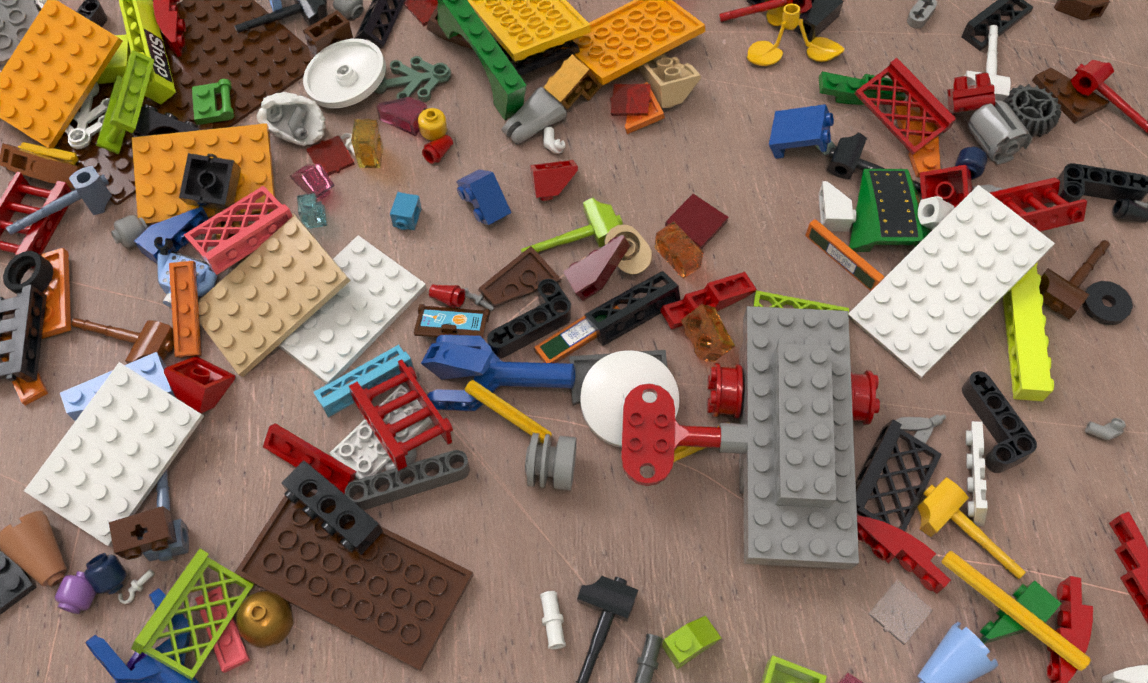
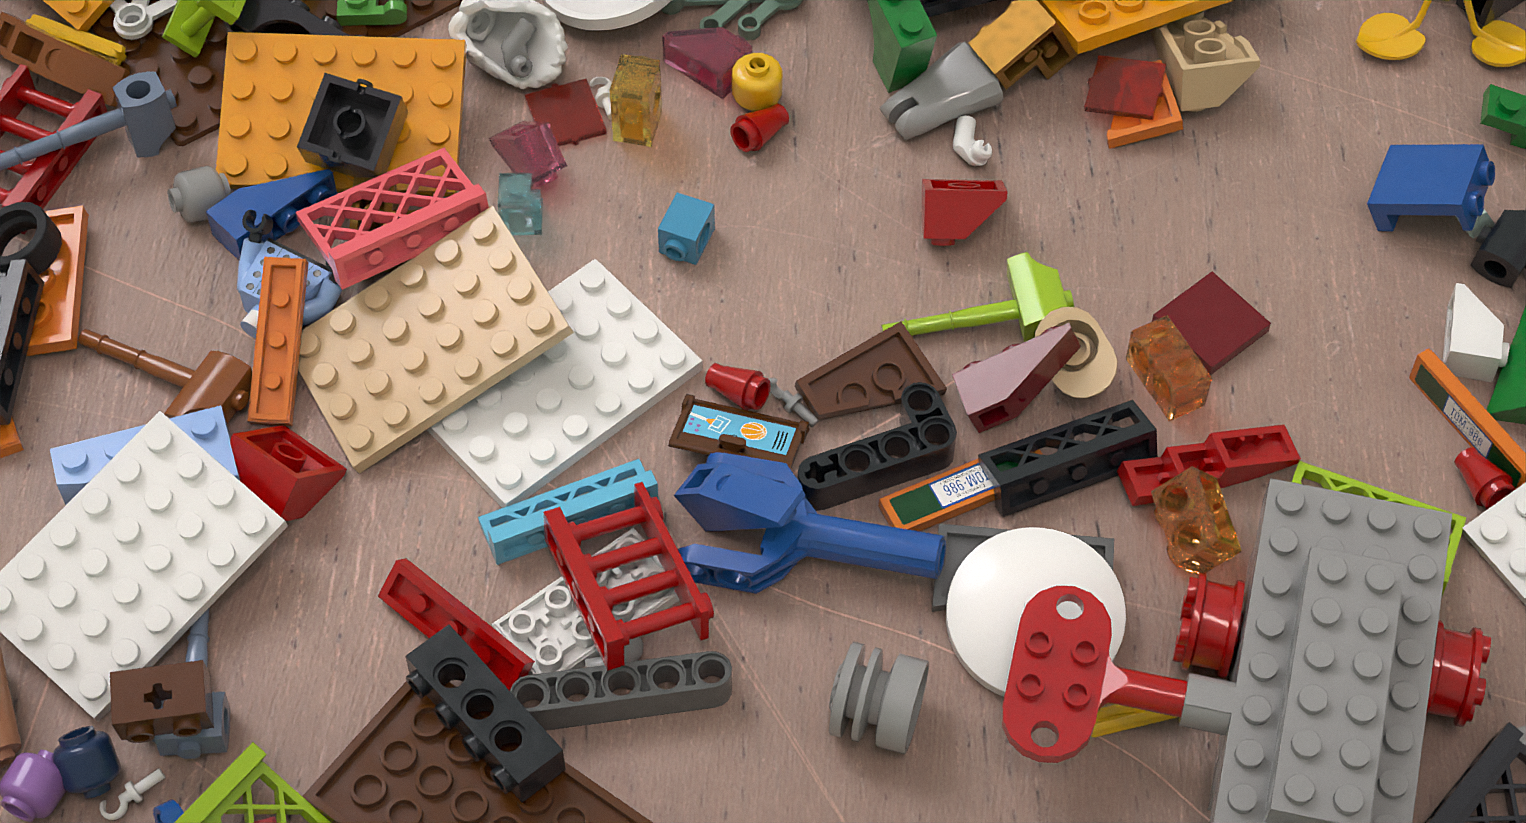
camera: 10 degrees right, 5 degrees down
blue brick [456,169,512,225] -> none
yellow axle [465,380,552,444] -> none
none -> red cone [1454,447,1515,510]

